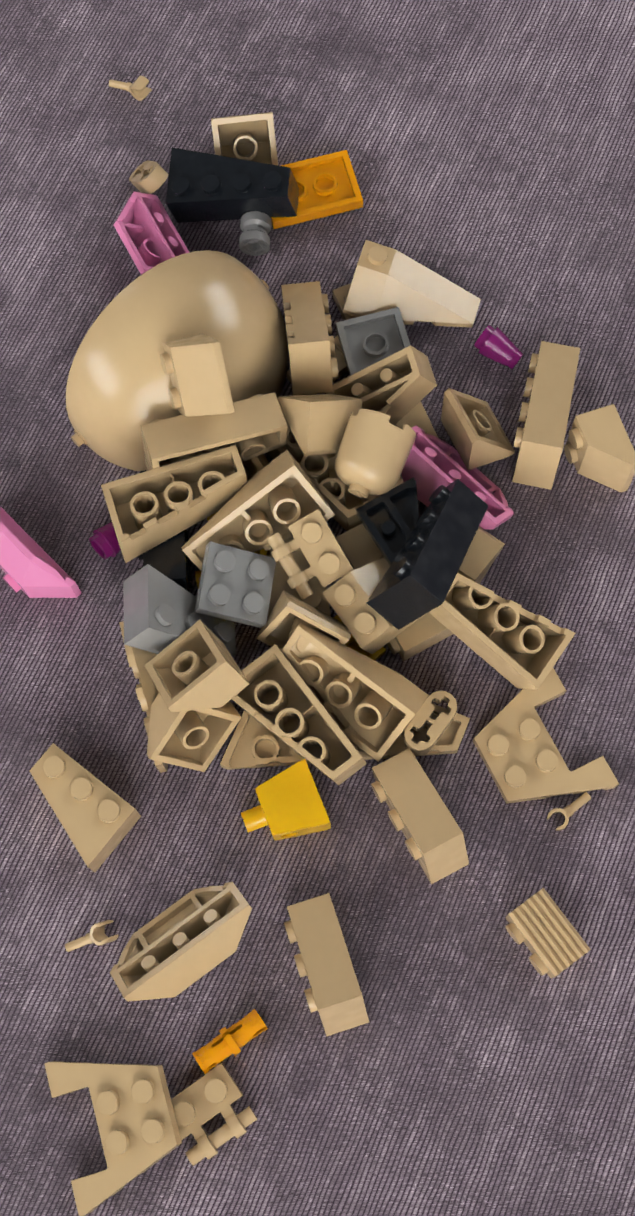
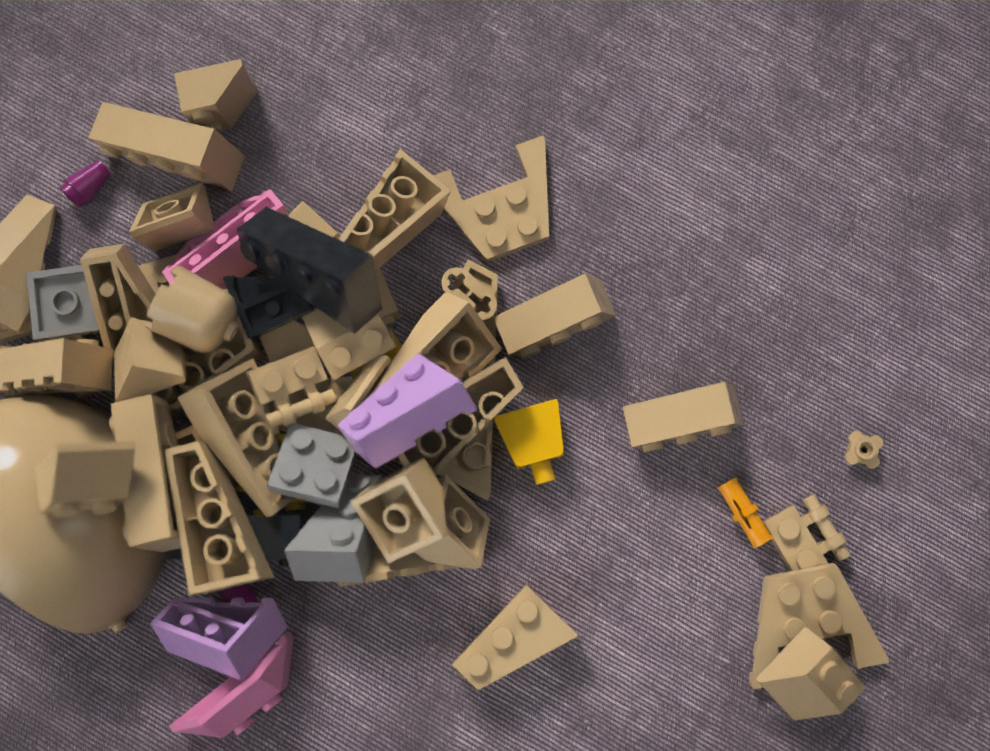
camera: 80 degrees left, 10 degrees up
tan hand [65,920,118,952] -> none
tan wedge [110,882,252,1002] -> none
tan brick [505,888,591,979] -> none
tan hand [547,792,591,831] -> none
none -> lavender wedge [150,598,288,681]
none -> lavender wedge [337,353,477,468]
none -> tan slope [756,627,866,721]
none -> tan plate [845,431,883,469]

